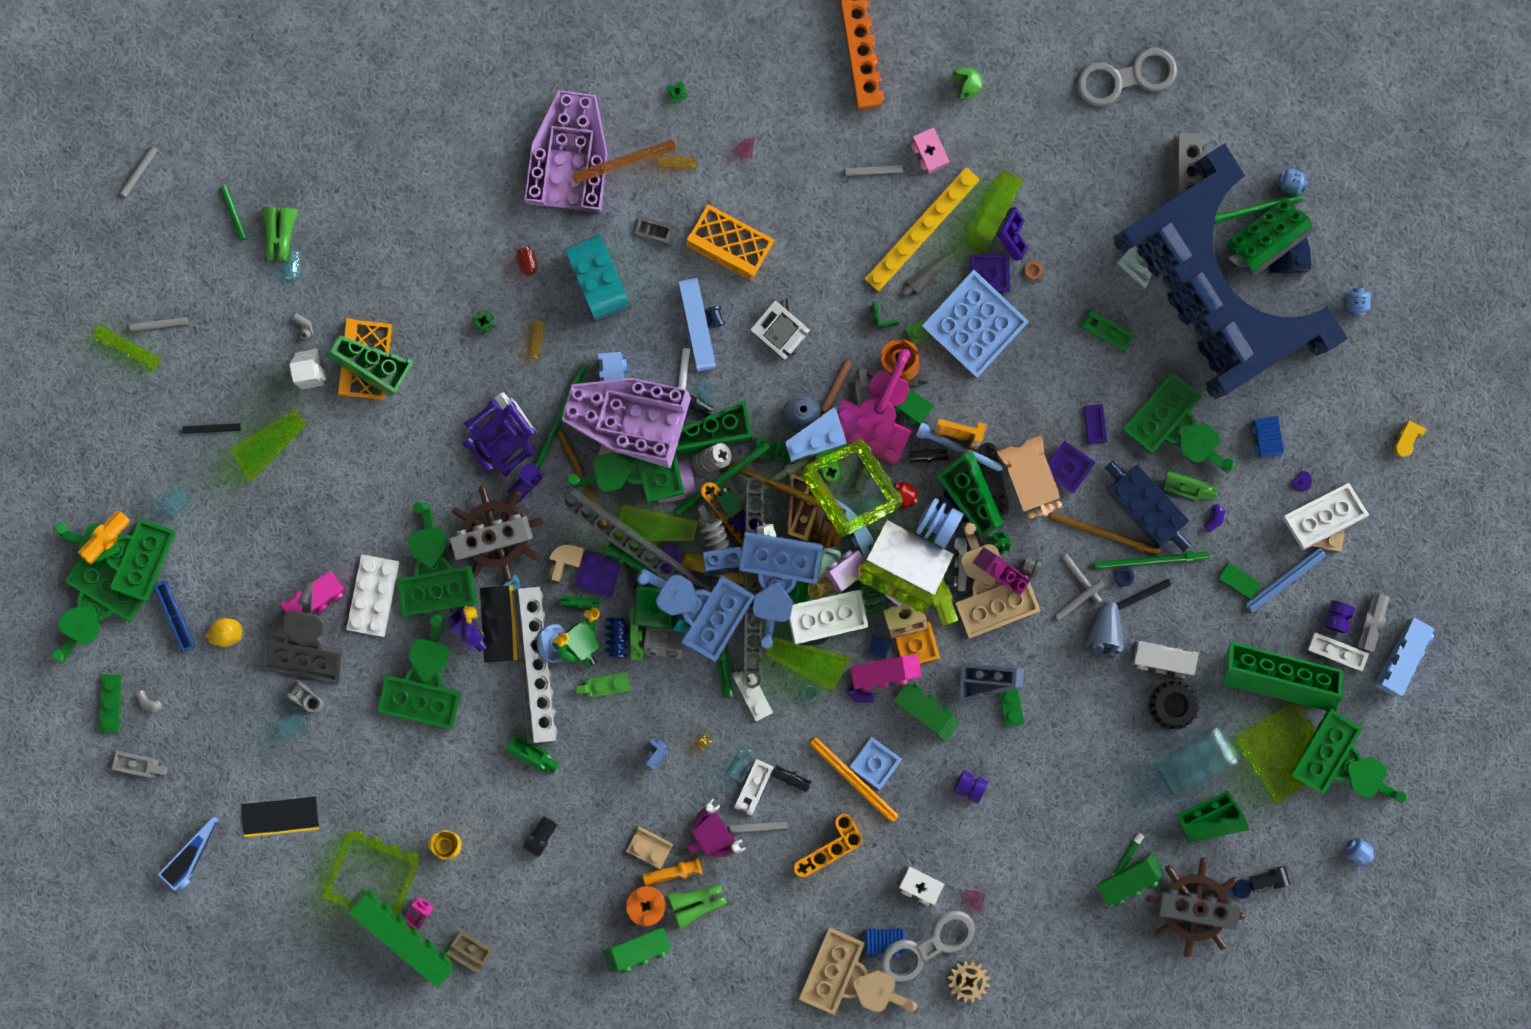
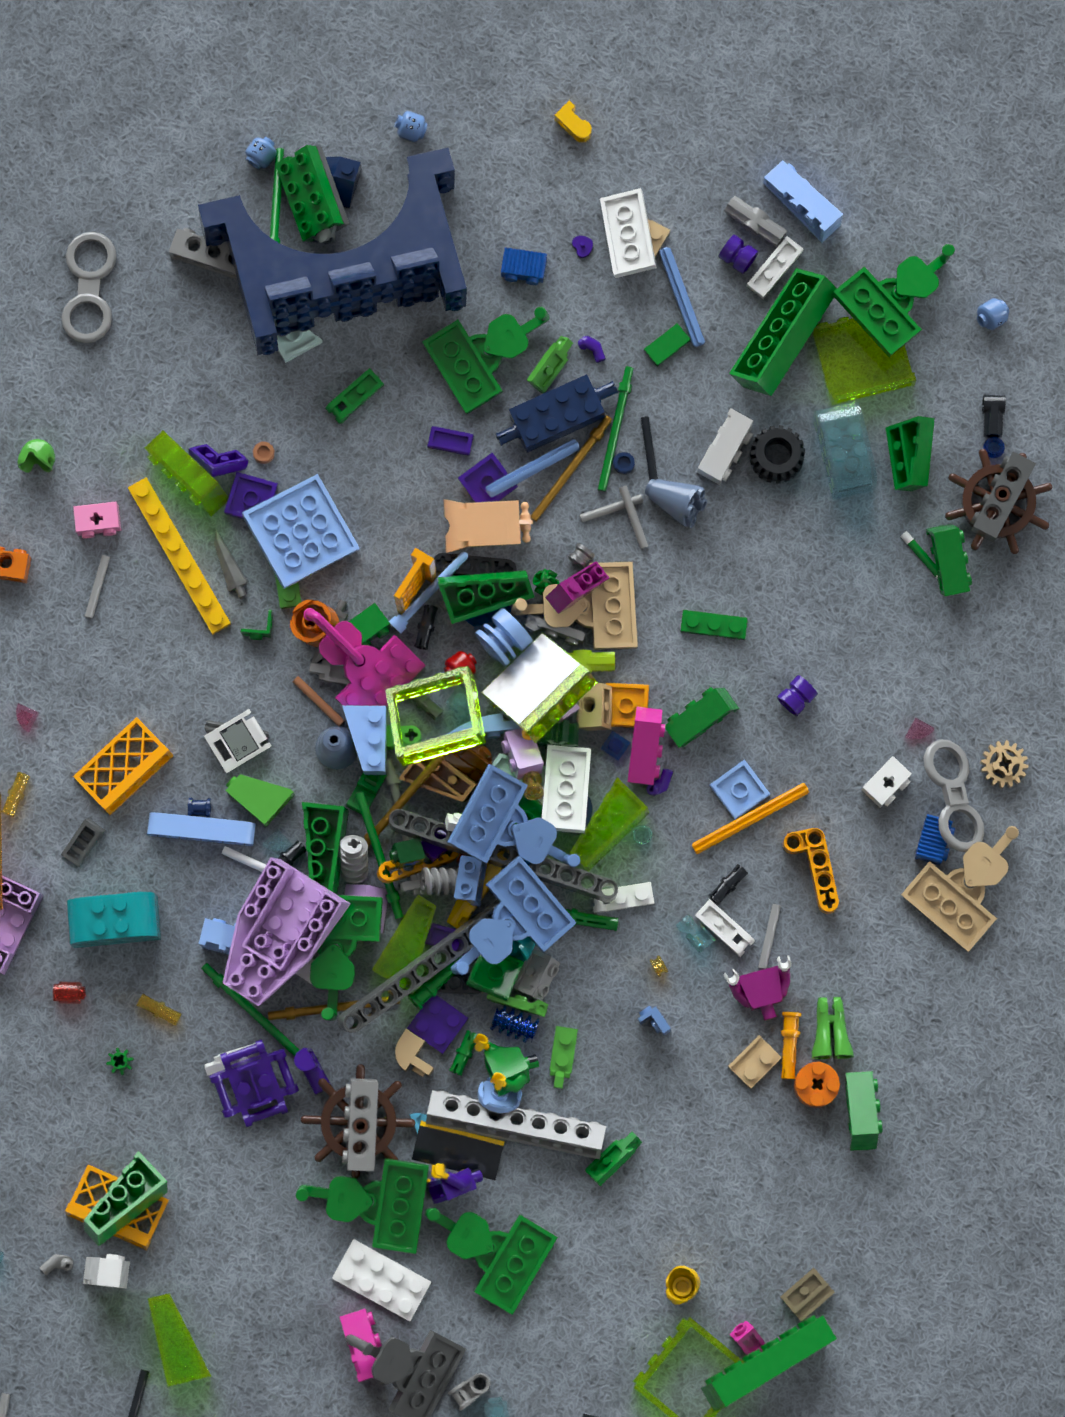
camera: 65 degrees left, 5 degrees down
black piece [523,816,558,858] -> none
sand blue wedge [959,663,1024,702] -> none
none -> bright green slope [225,774,295,827]
none -> medium blue axle [486,439,580,497]

